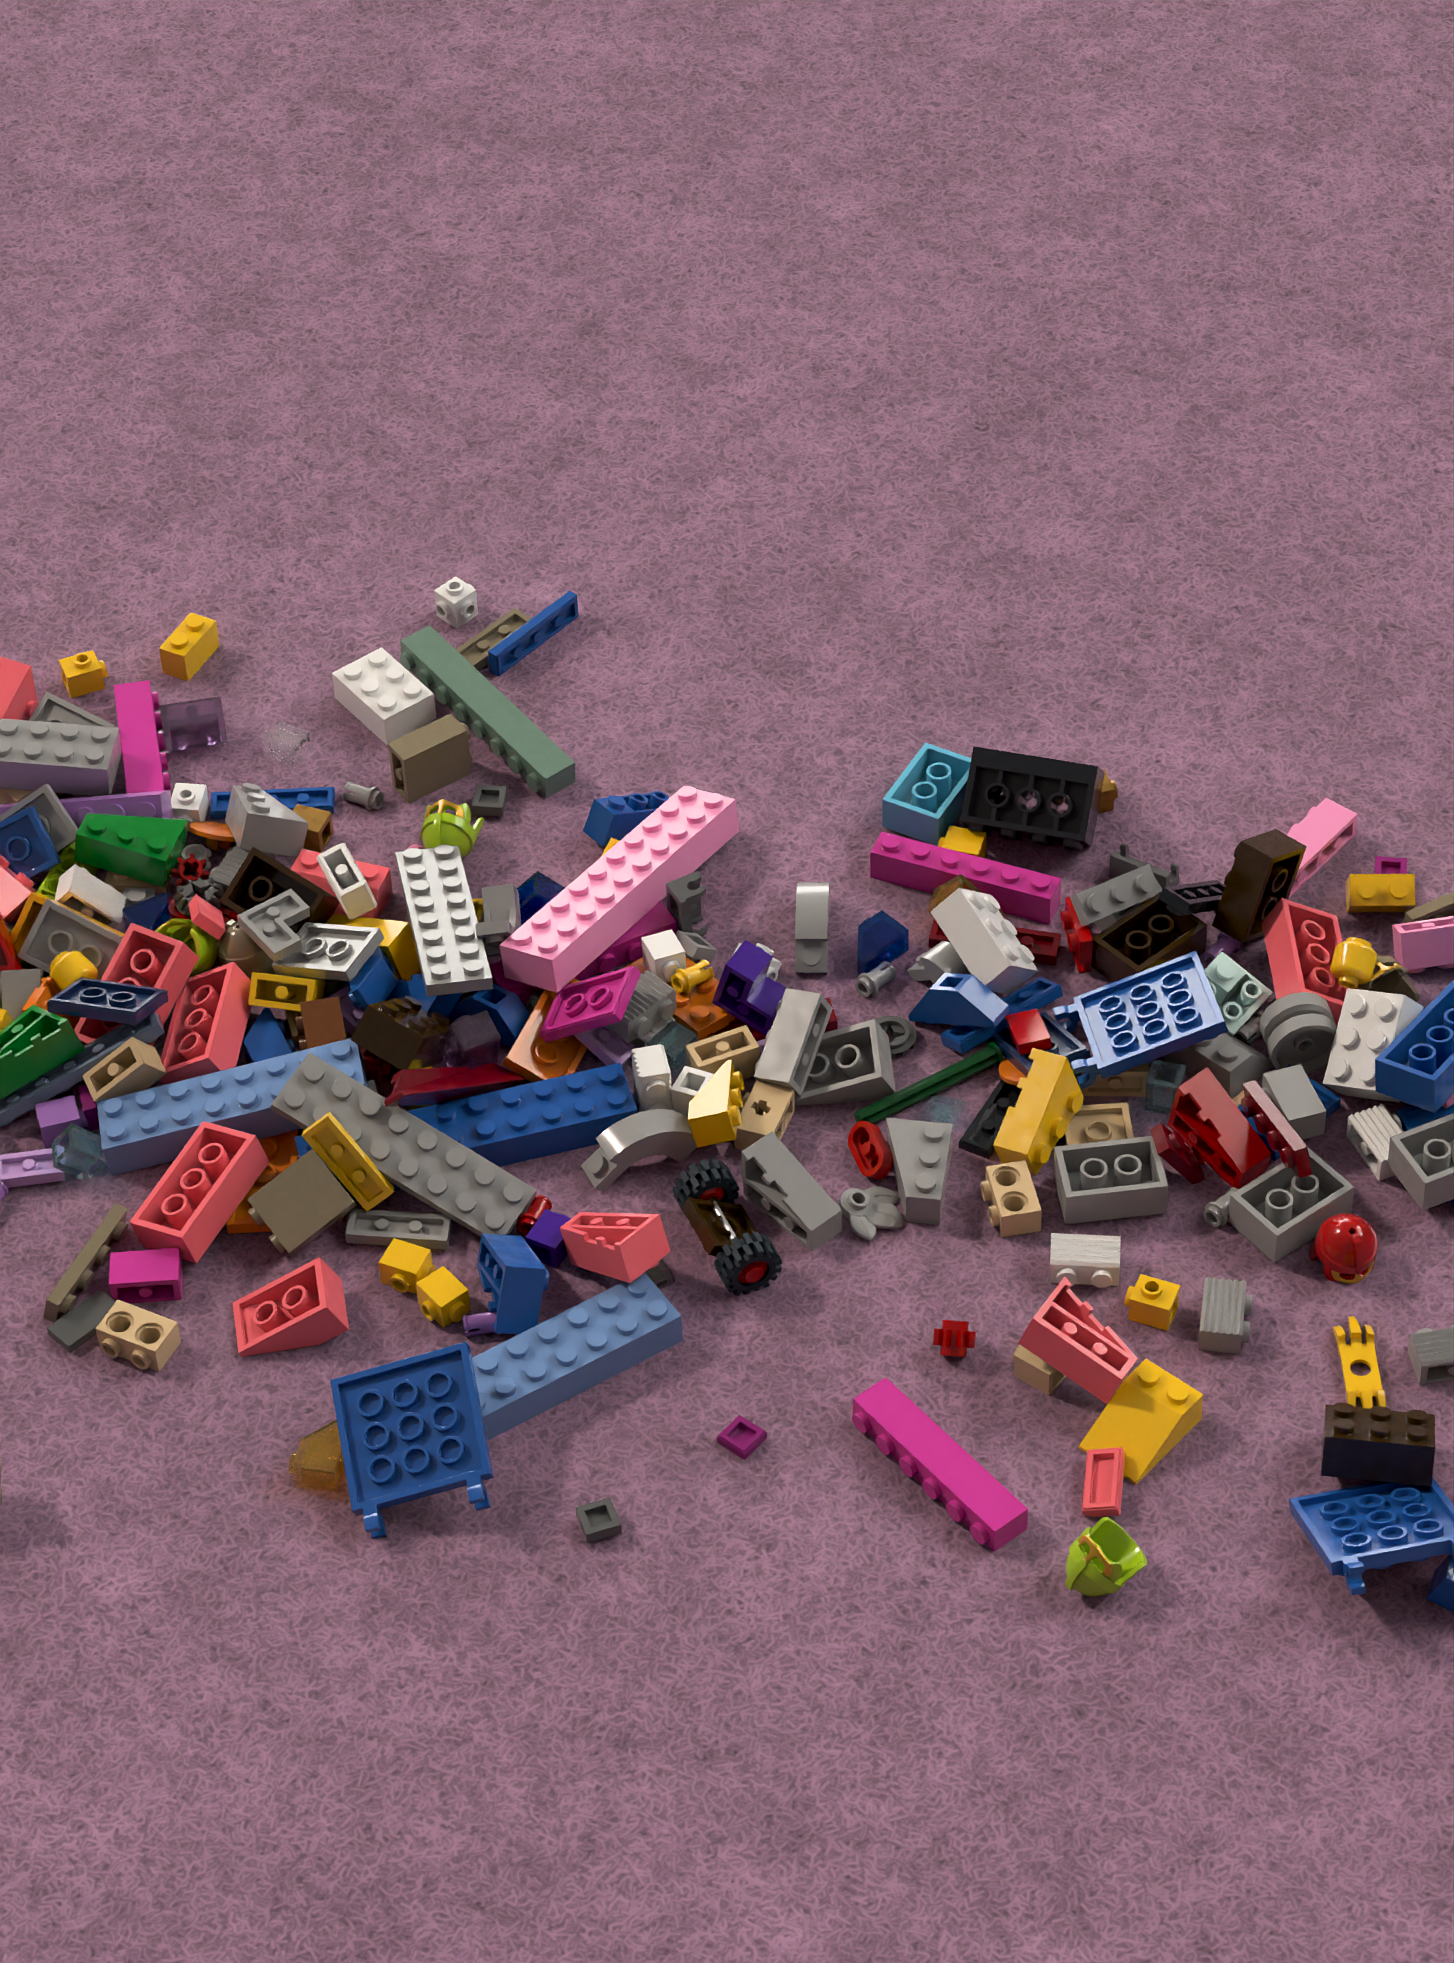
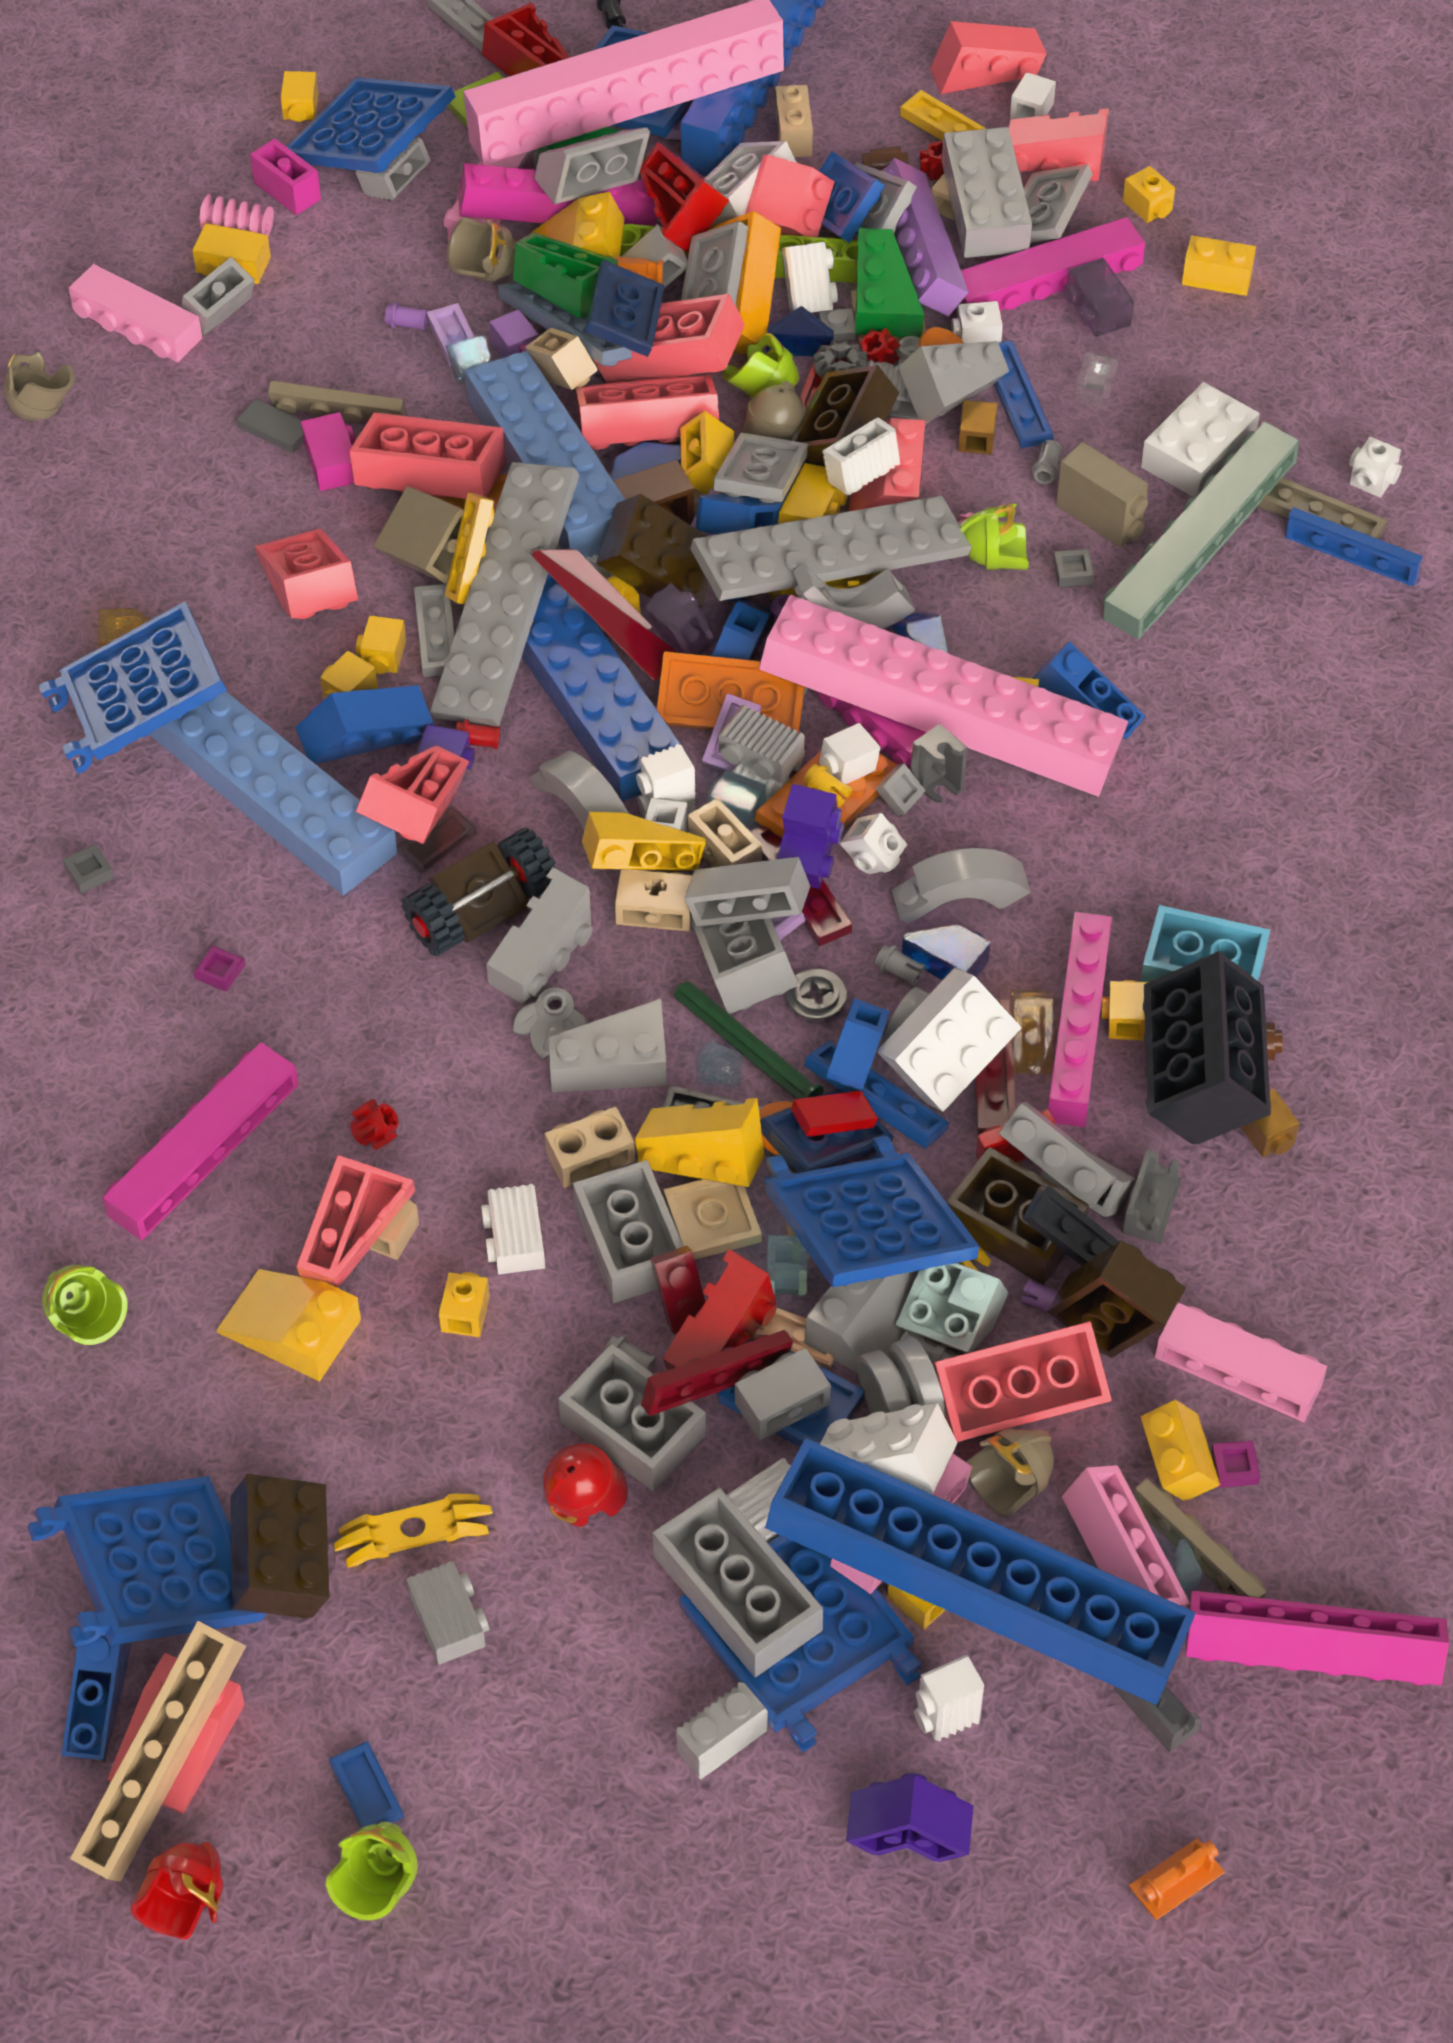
camera: 75 degrees right, 10 degrees up
yellow head [49,951,98,991] -> none
tan brick [96,1300,181,1372] -> none
coral tile [188,894,226,940] -> none
light grey plate [237,889,310,962] -> none
dark pink tile [539,966,641,1043] -> none
red plate [848,1121,893,1180] -> none
coral tile [1082,1447,1125,1517] -> none
light grey brick [1198,1276,1253,1354] -> none
yellow head [1330,937,1377,989] -> none

